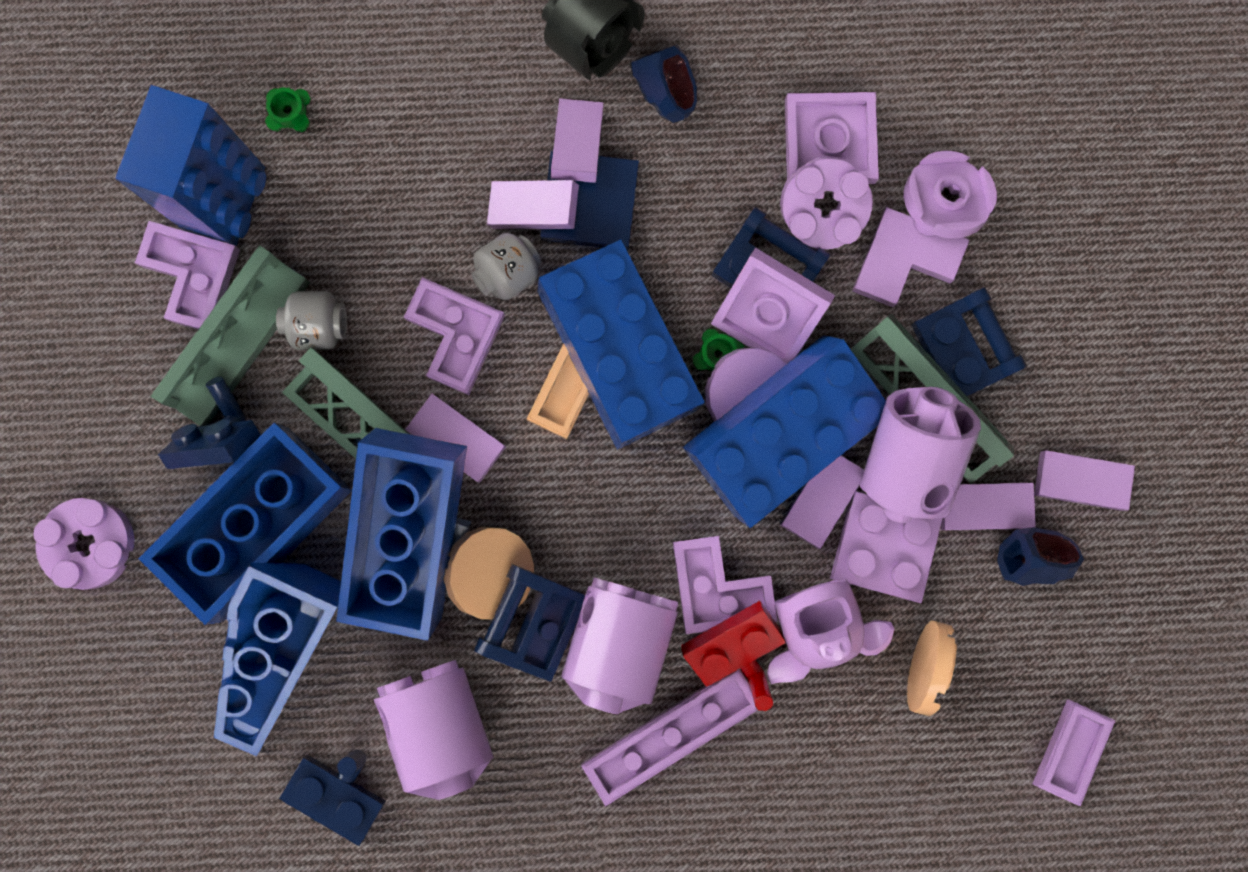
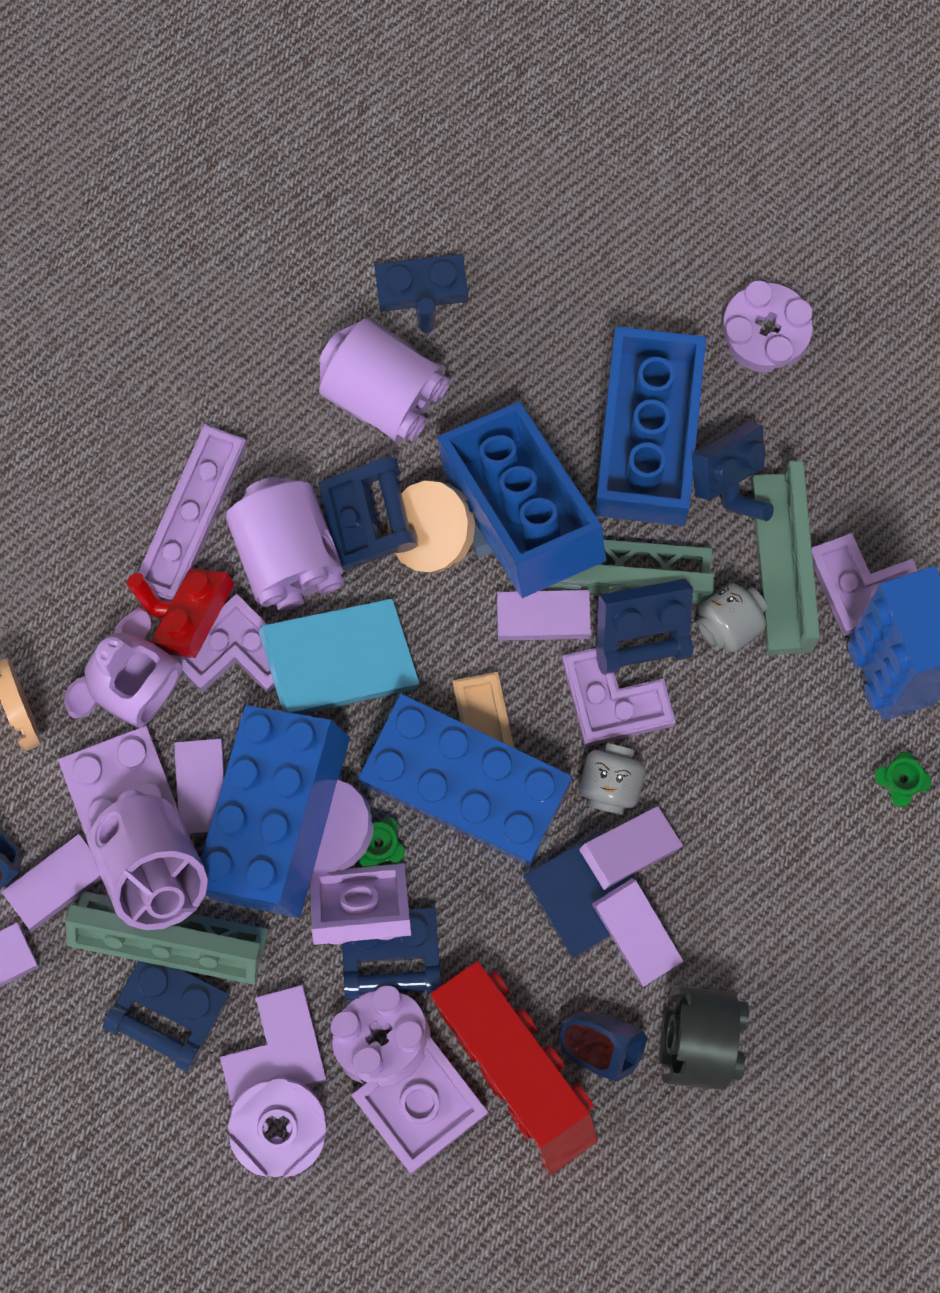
camera: 145 degrees right, 10 degrees down
blue wedge [214,562,341,756] -> none
none -> medium azure tile [258,599,420,715]
none -> red wedge [430,961,598,1176]
none -> dark blue plate [596,579,693,675]

